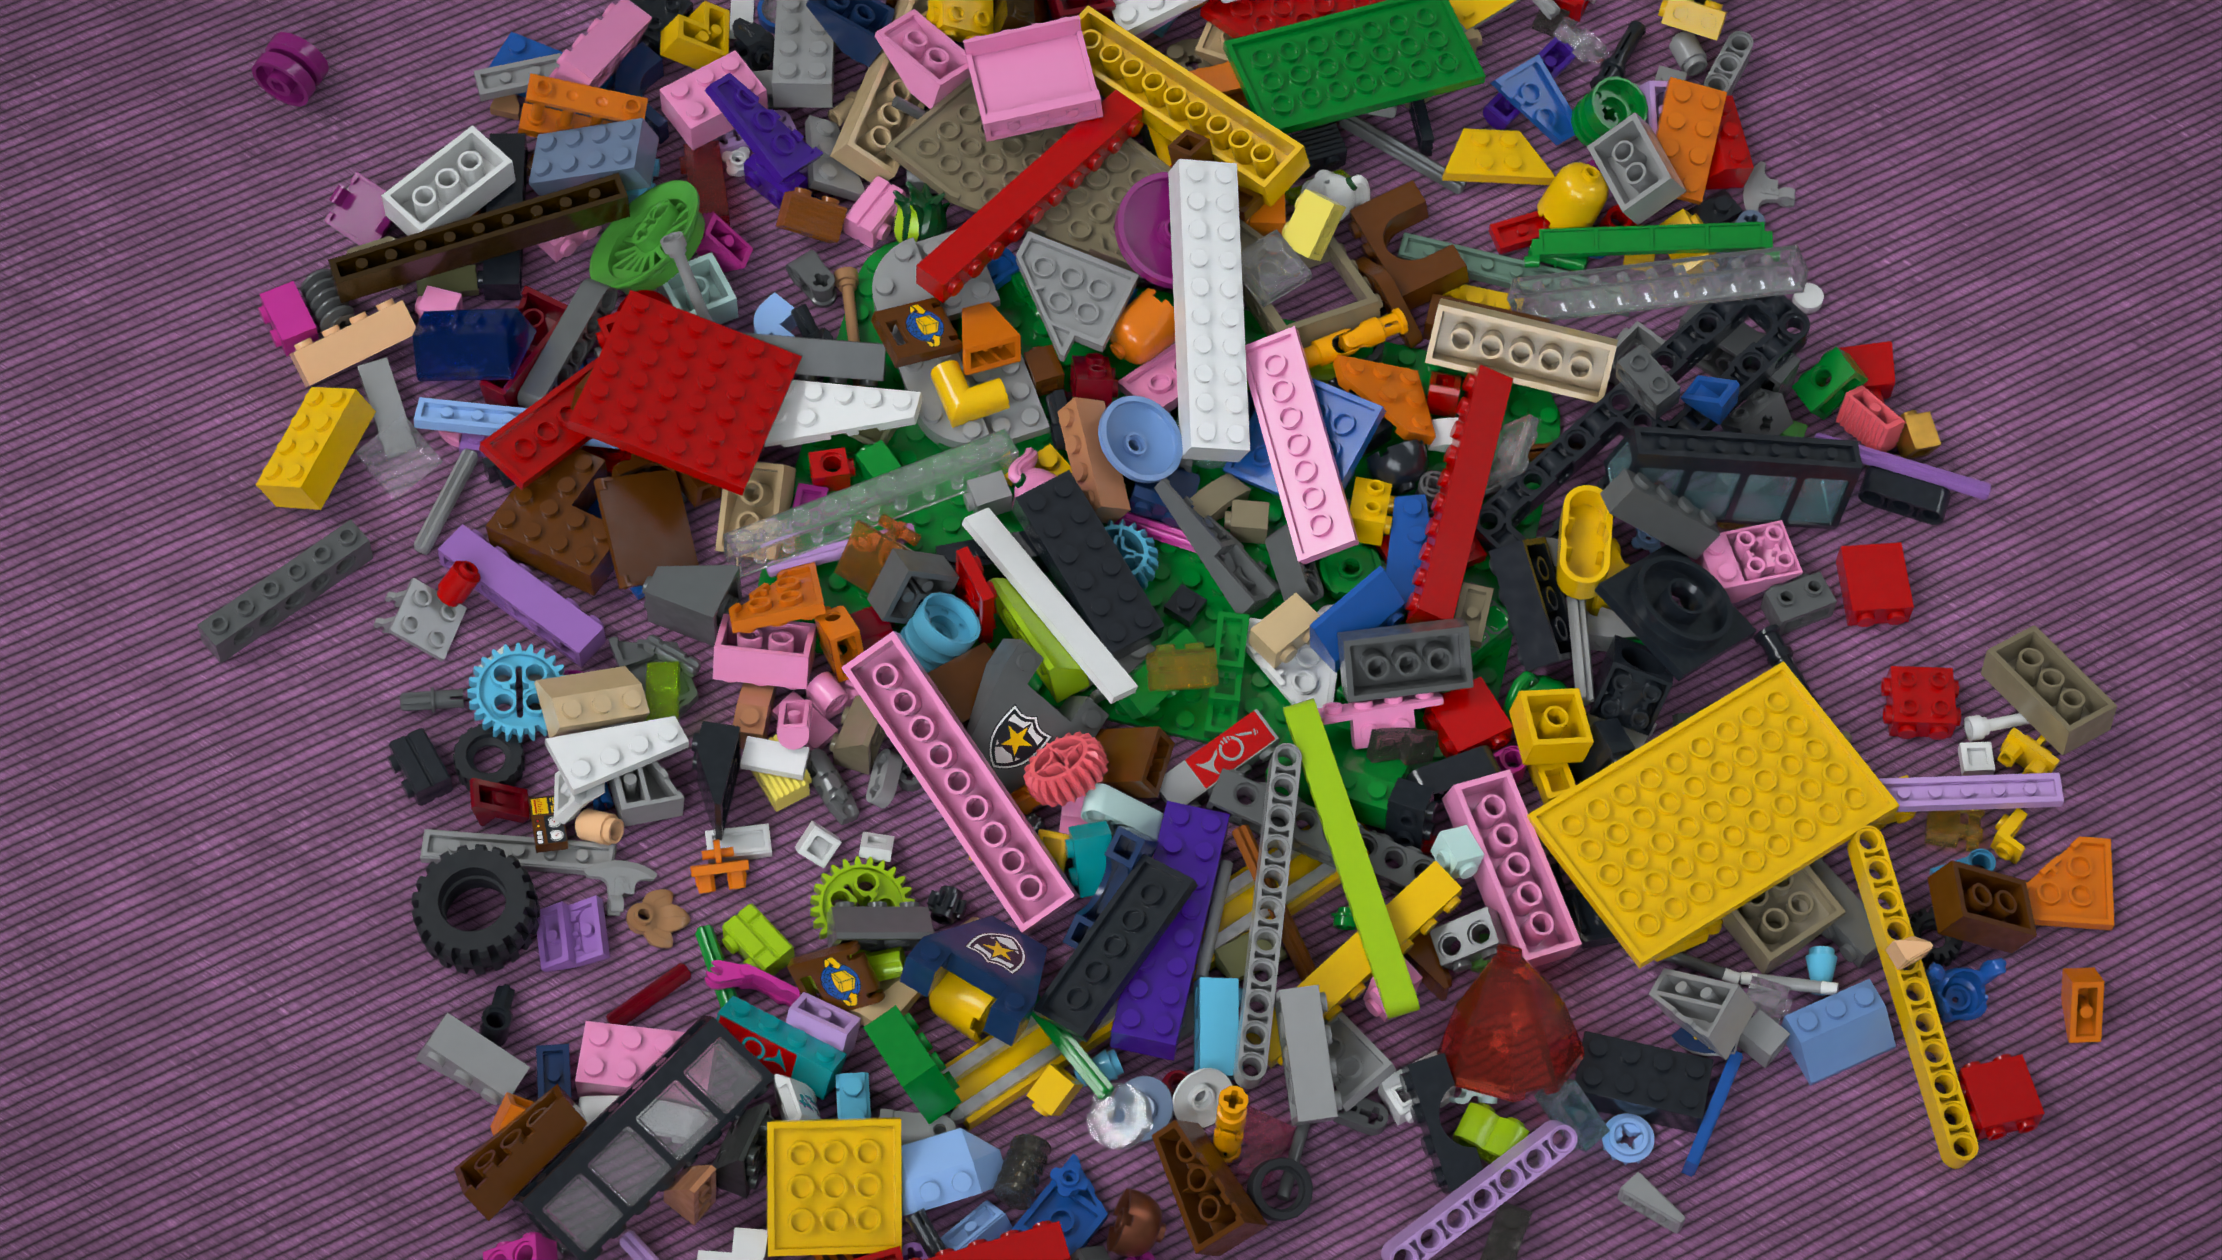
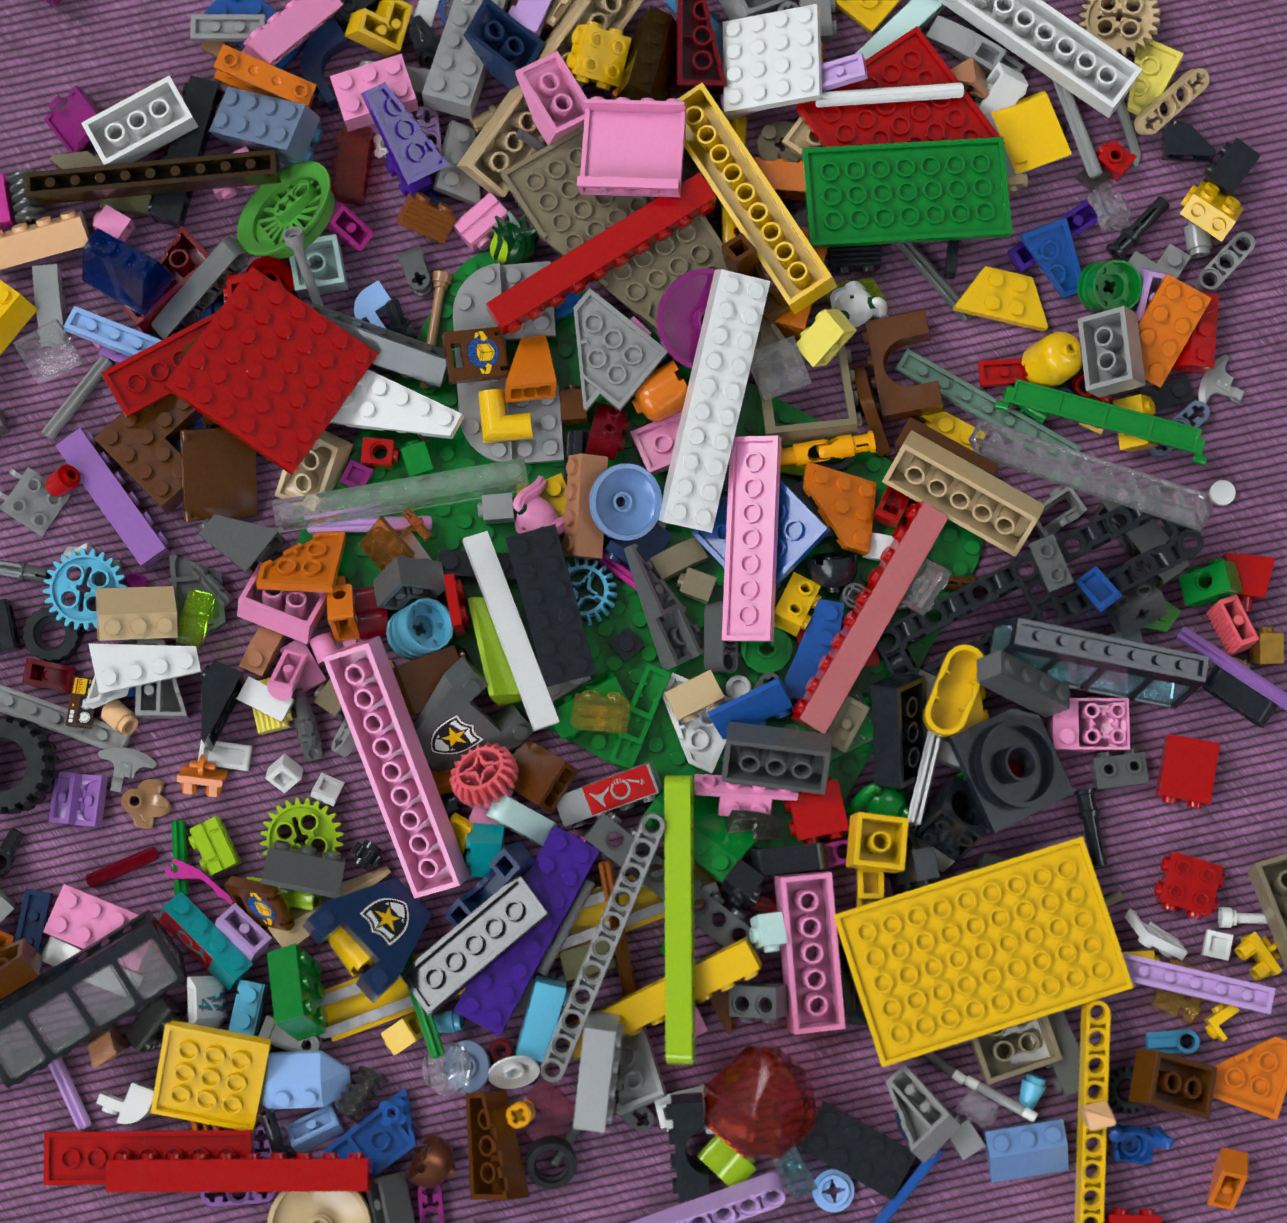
camera: 25 degrees right, 20 degrees up
none -> white wing [1124,909,1188,960]

